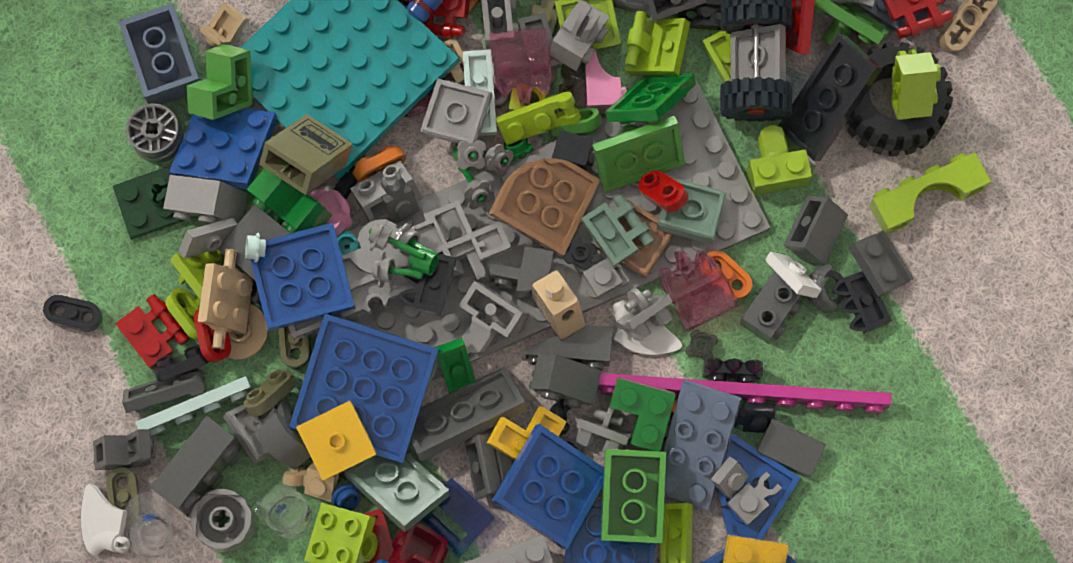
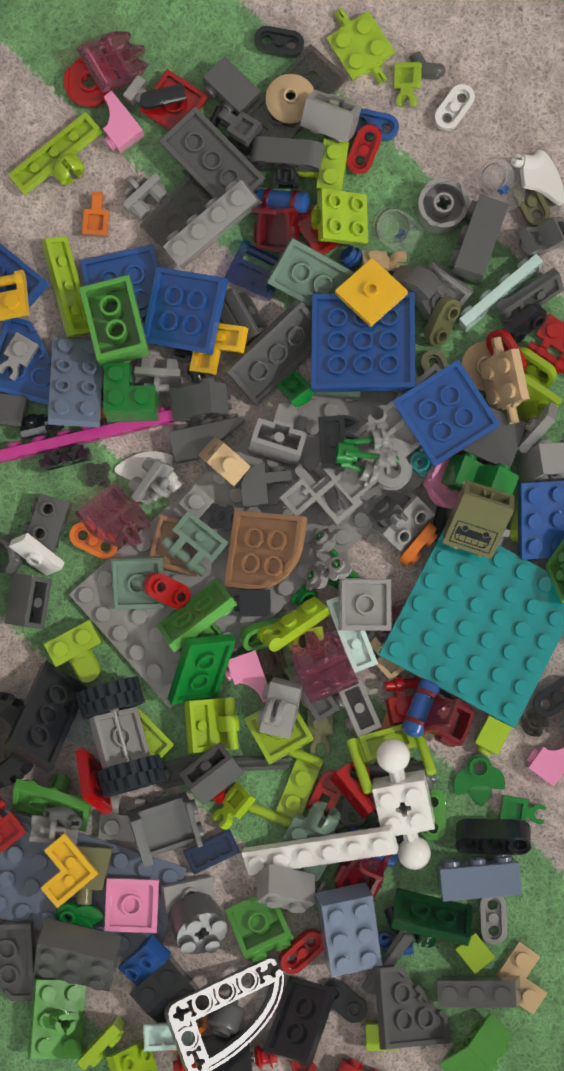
camera: 165 degrees right, 10 degrees up
light aqua plate [245,233,266,262] -> none
light grey plate [711,456,749,499] -> none

